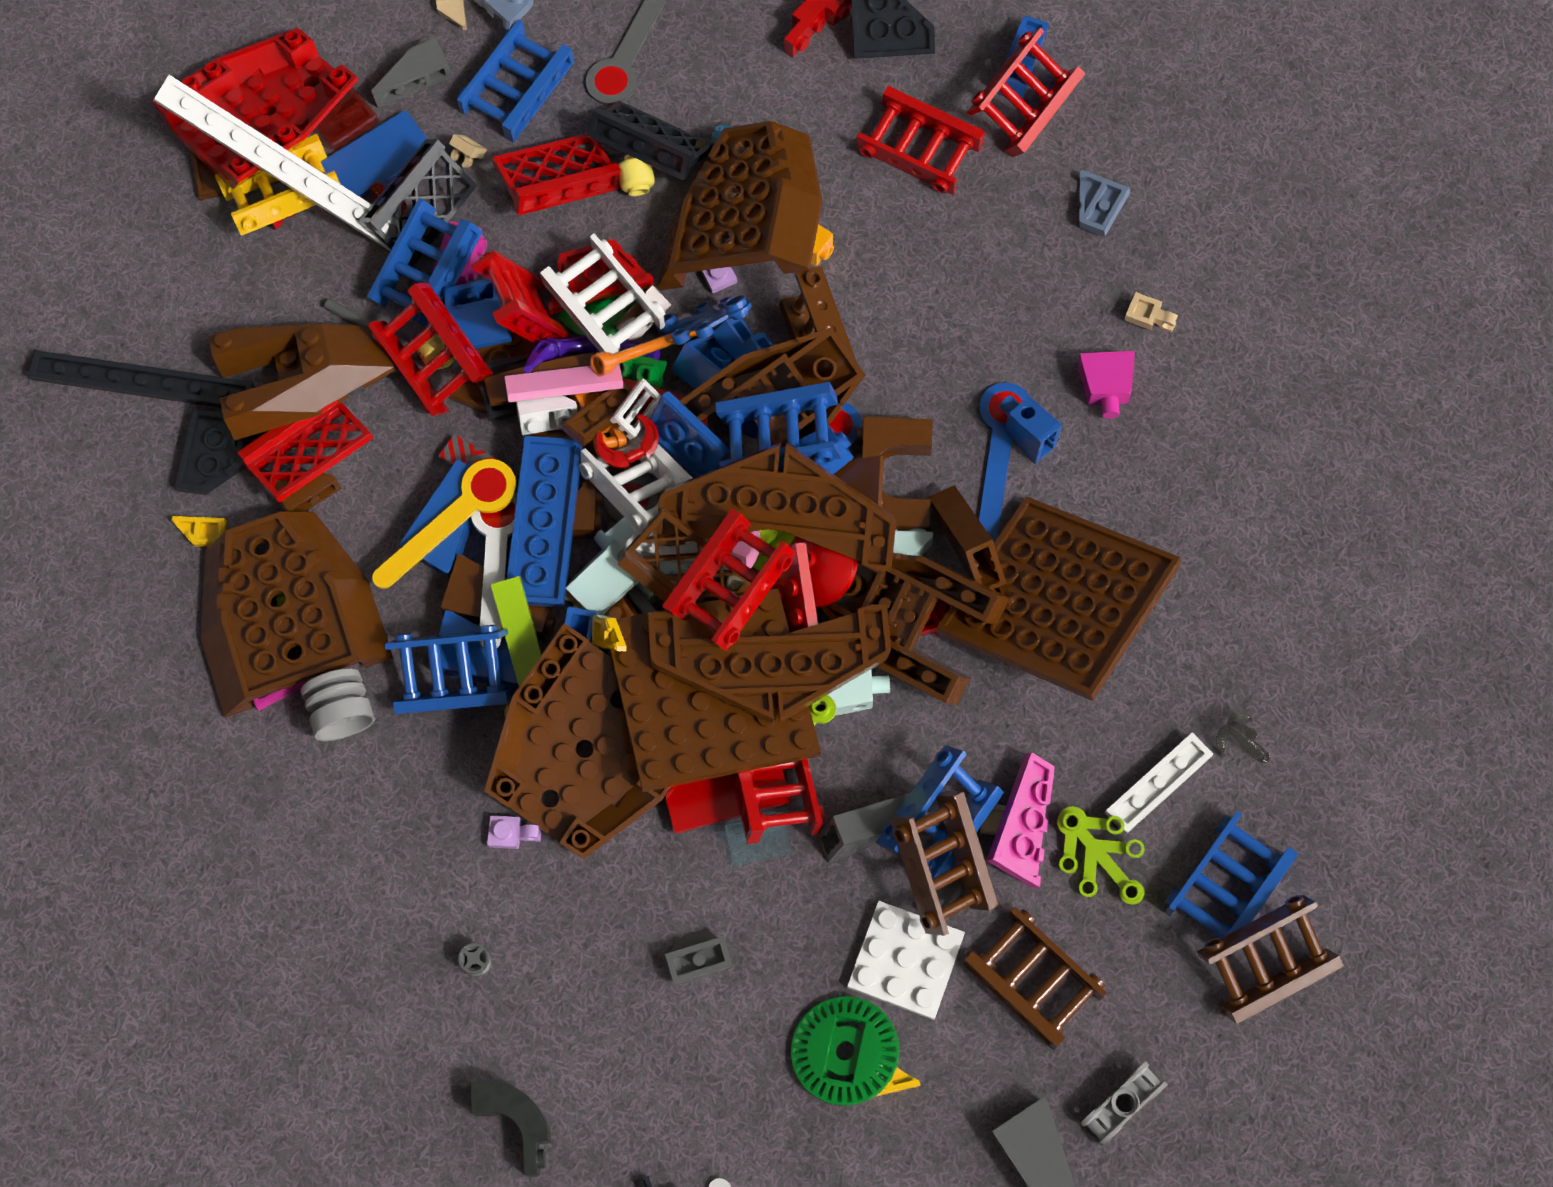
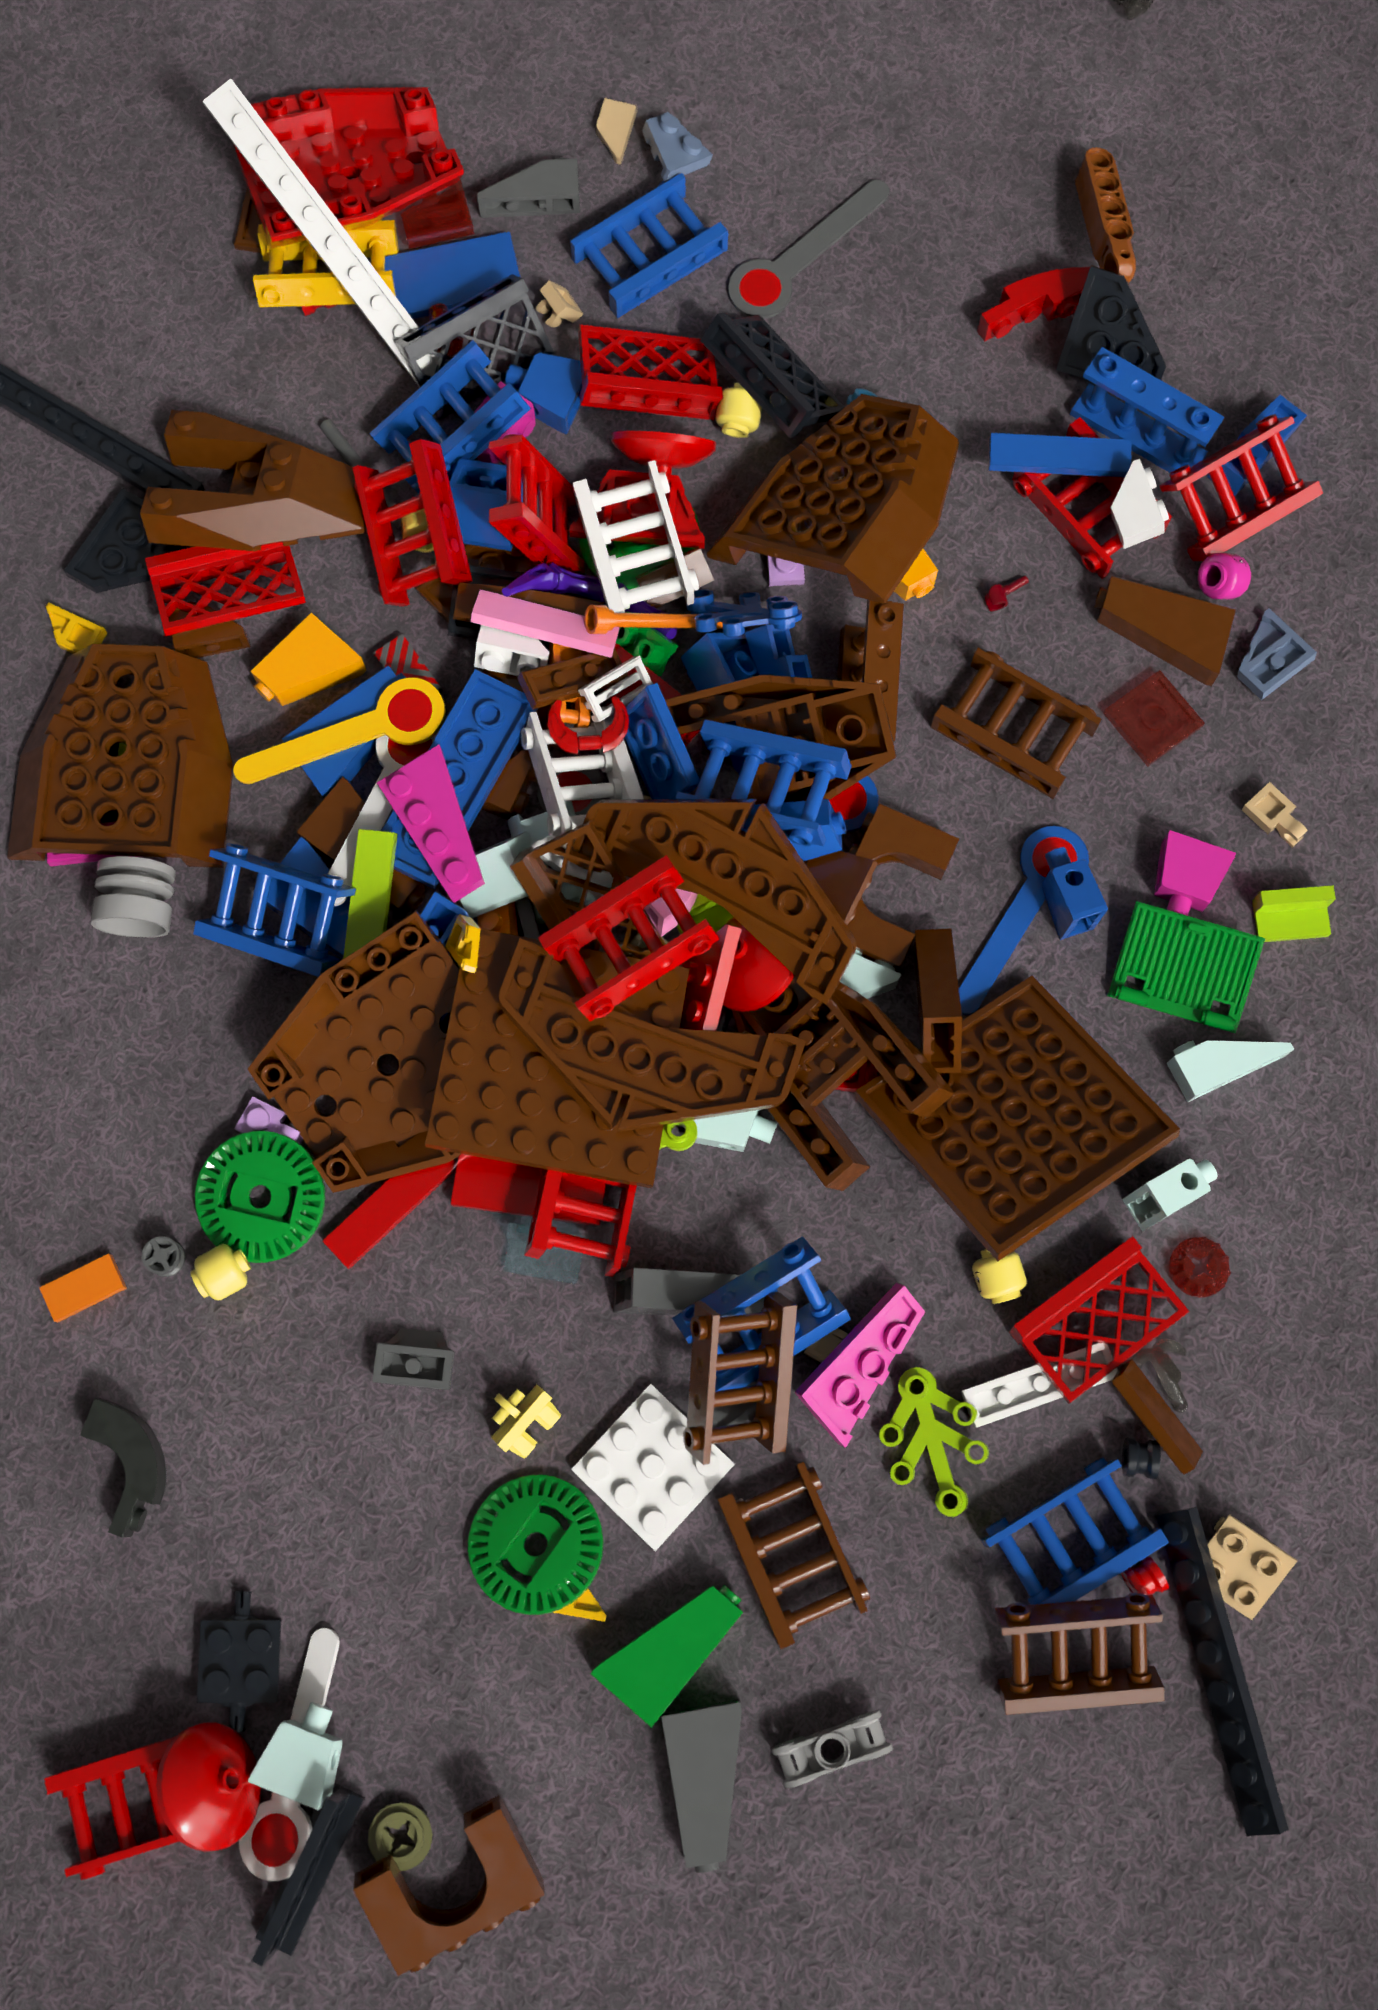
camera: 20 degrees right, 5 degrees up
none -> orange tile [39,1253,127,1323]
none -> light yellow head [190,1244,251,1301]
none -> green piece [195,1131,325,1263]
none -> light orange slope [251,613,367,706]
none -> red tile [322,1159,457,1269]
none -> dark pink wing [377,744,485,903]
none -> light yellow hips [491,1384,561,1458]
none -> blue torso [505,353,591,435]
none -> green slope [591,1585,743,1728]
none -> red dish [611,431,716,475]
none -> reddish brown fence [931,648,1102,799]
none -> light yellow head [972,1249,1027,1304]
none -> dark red hand [985,575,1029,612]
none -> blue tile [989,433,1131,477]
none -> red fence [1009,1236,1190,1404]
none -> blue fence [1070,347,1224,473]
none -> reddish brown slope [1094,576,1236,686]
none -> clear red tile [1103,670,1205,767]
none -> green window [1107,901,1265,1033]
none -> white slope [1111,459,1169,549]
none -> reddish brown tile [1112,1359,1203,1475]
none -> red wheel [1121,1556,1169,1595]
none -> light aqua torso [1122,1158,1217,1232]
none -> black wheel [1122,1438,1161,1479]
none -> black plate [1156,1507,1289,1837]
none -> light aqua slope [1167,1040,1294,1103]
none -> clear red gear [1169,1237,1231,1298]
none -> dark pink head [1197,553,1251,600]
none -> tan hinge [1207,1514,1297,1620]
none -> lime panel [1252,885,1336,942]

